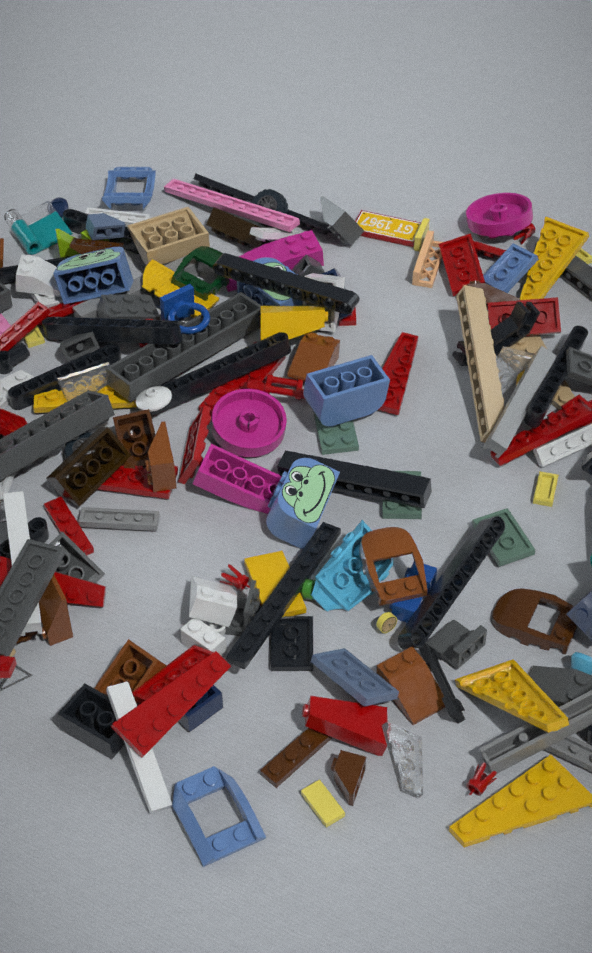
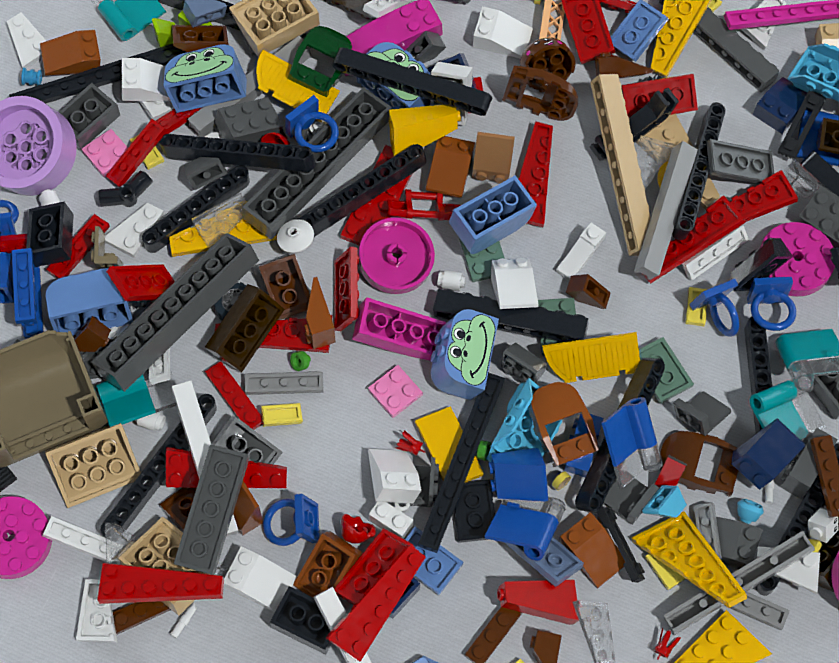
camera: 10 degrees left, 20 degrees up
none -> white slope [224,546,297,612]
none -> light yellow tile [261,403,303,427]
none -> blue tile [263,493,320,546]
none -> bright green tile [290,351,311,371]
none -> red hair [341,514,377,544]
none -> bright pink plate [368,365,423,418]
none -> medium blue plate [405,526,464,595]
none -> white brick [437,270,466,291]
none -> medium nougat slope [472,132,515,183]
none -> white slope [473,6,533,59]
none -> blue door [485,497,566,561]
none -> blue slope [488,448,548,502]
none -> white slope [491,258,538,309]
none -> dark grey slope [501,342,547,383]
none -> reddish brown slope [502,65,578,121]
none -> reddish brown cylinder [520,37,576,92]
none -> yellow piece [542,332,640,383]
none -> white slope [556,222,606,281]
none -> reddish brown slope [566,274,611,309]
none -> blue door [601,397,663,488]
none -> medium azure slope [642,485,687,518]
none -> light yellow tile [645,554,685,590]
none -> red tile [655,455,687,490]
none -> dark grey bracket [673,391,731,436]
none -> blue tile [689,279,739,337]
none -> light grey tile [693,502,722,559]

